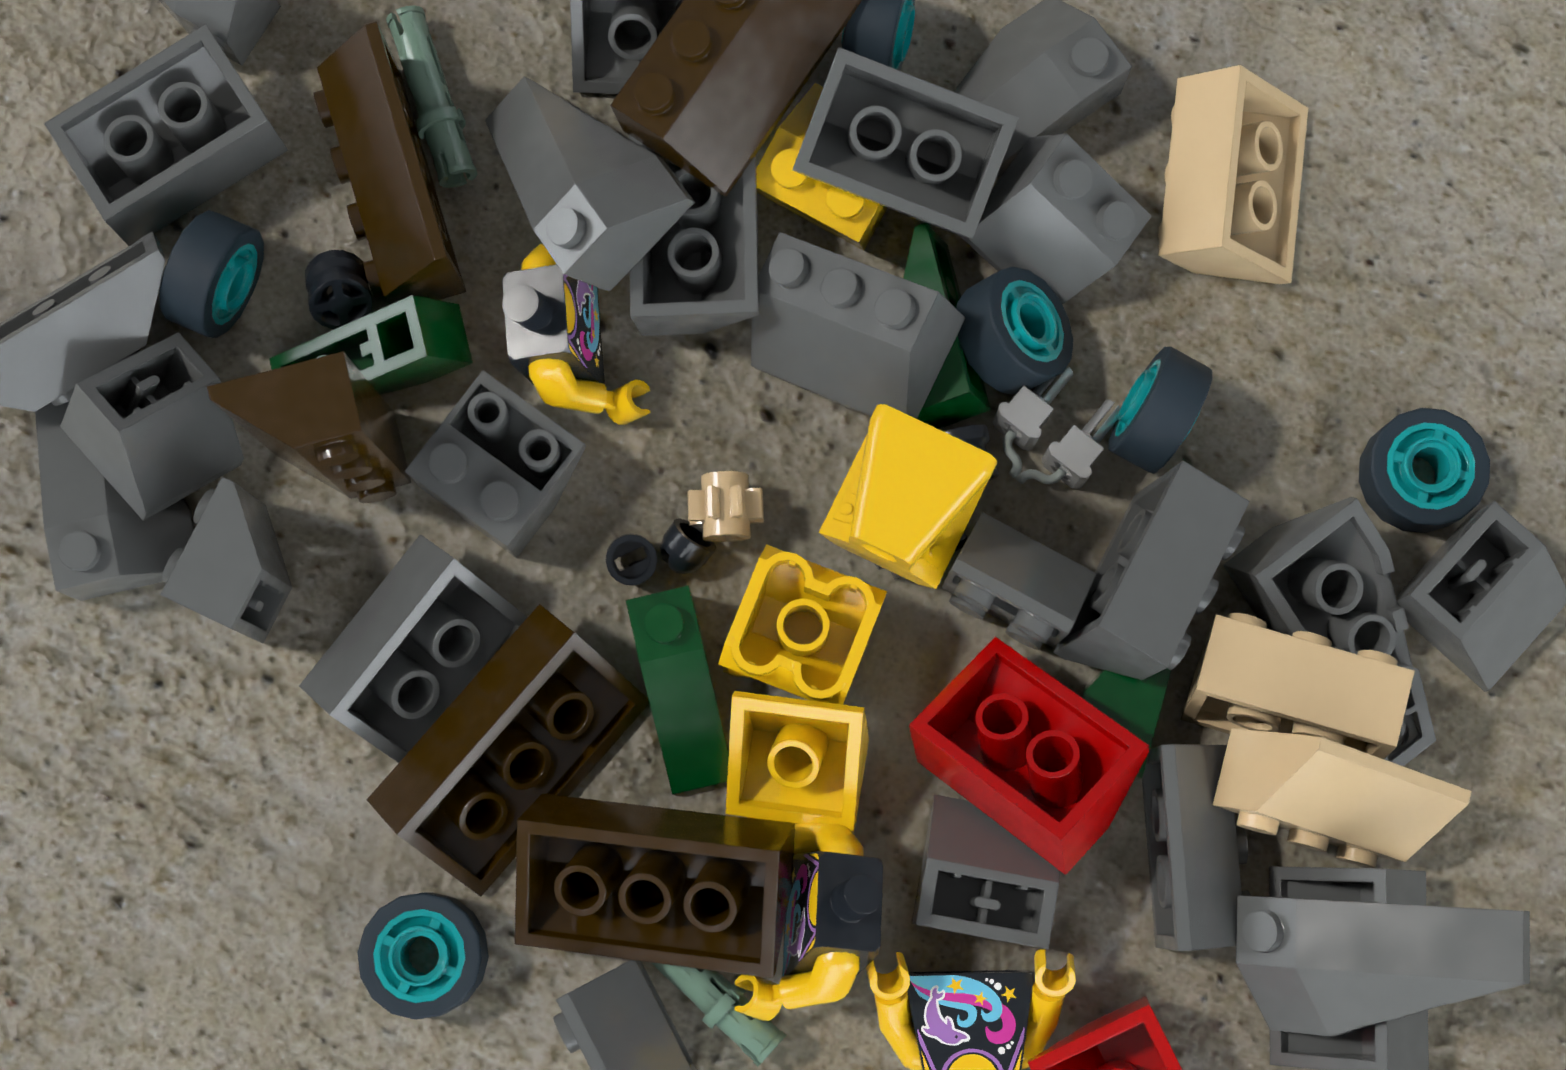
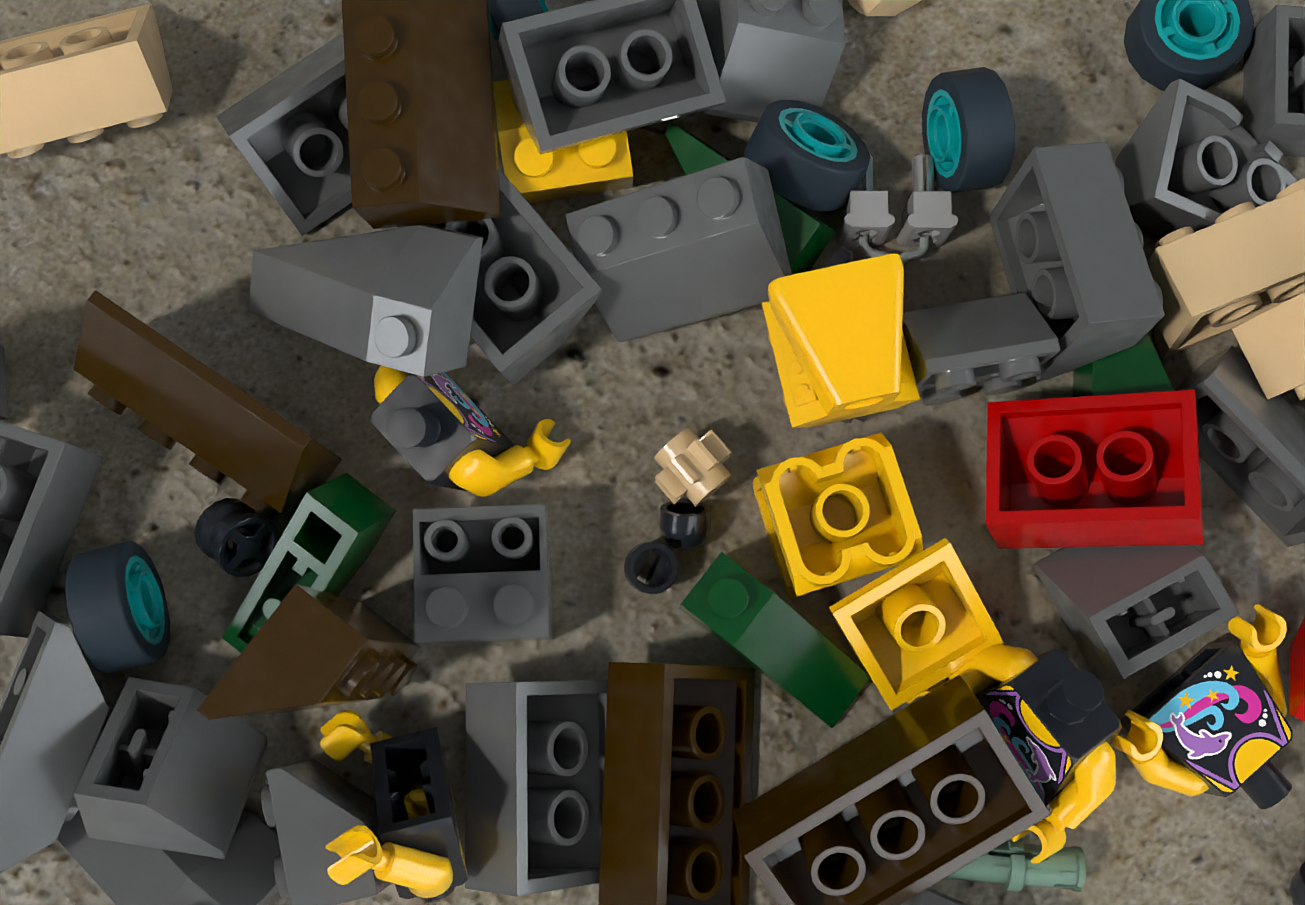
camera: 40 degrees left, 0 degrees up
sand green pin [386,5,478,188] -> none
none -> torso [320,710,468,900]

